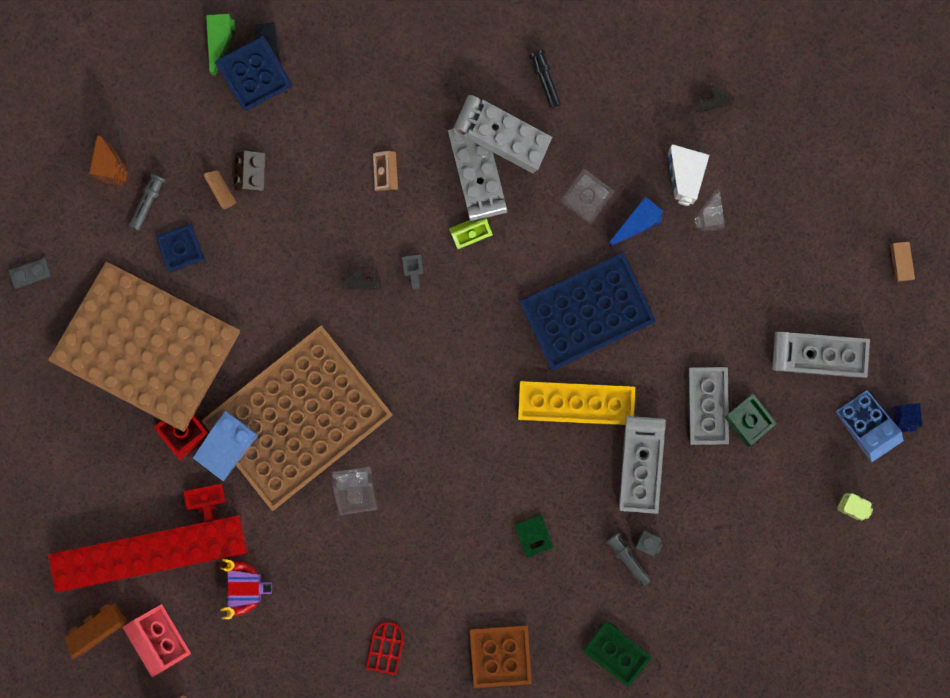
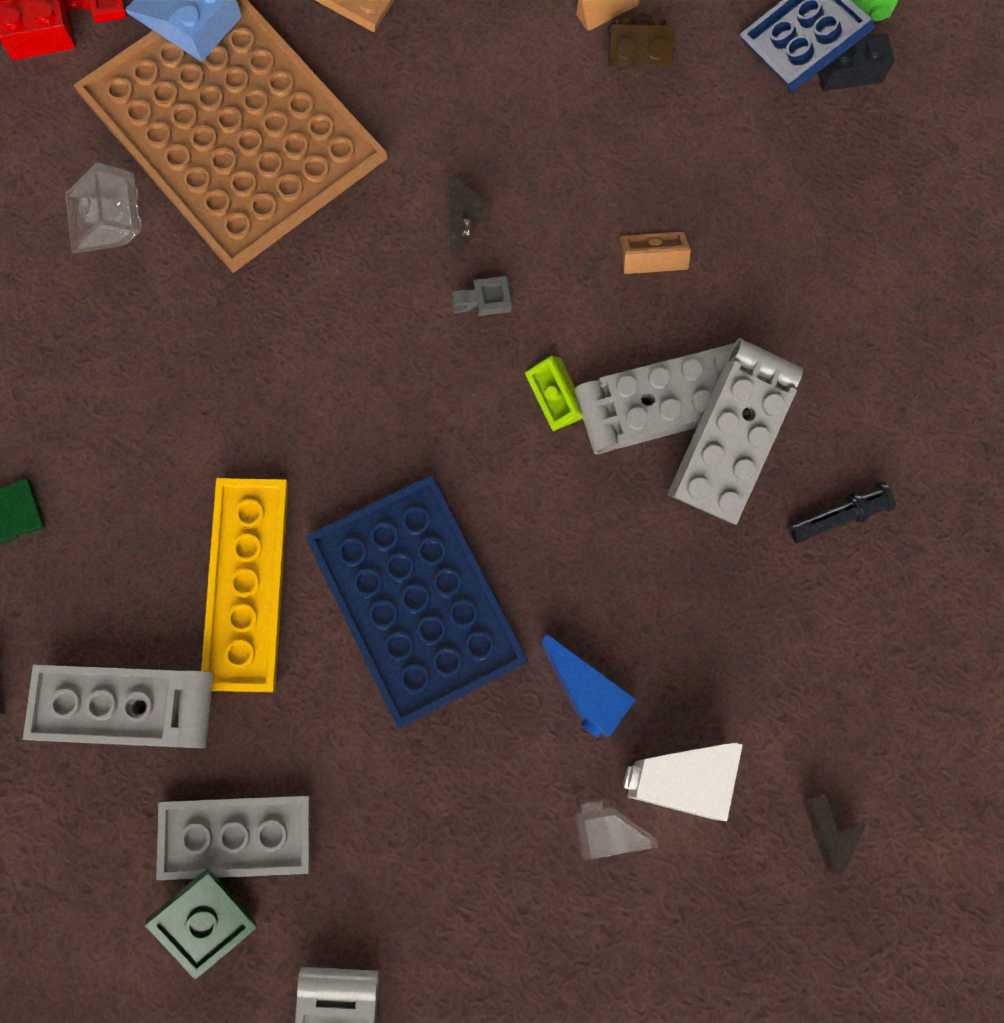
camera: 80 degrees right, 10 degrees down
clear slope [560,169,615,224] -> none

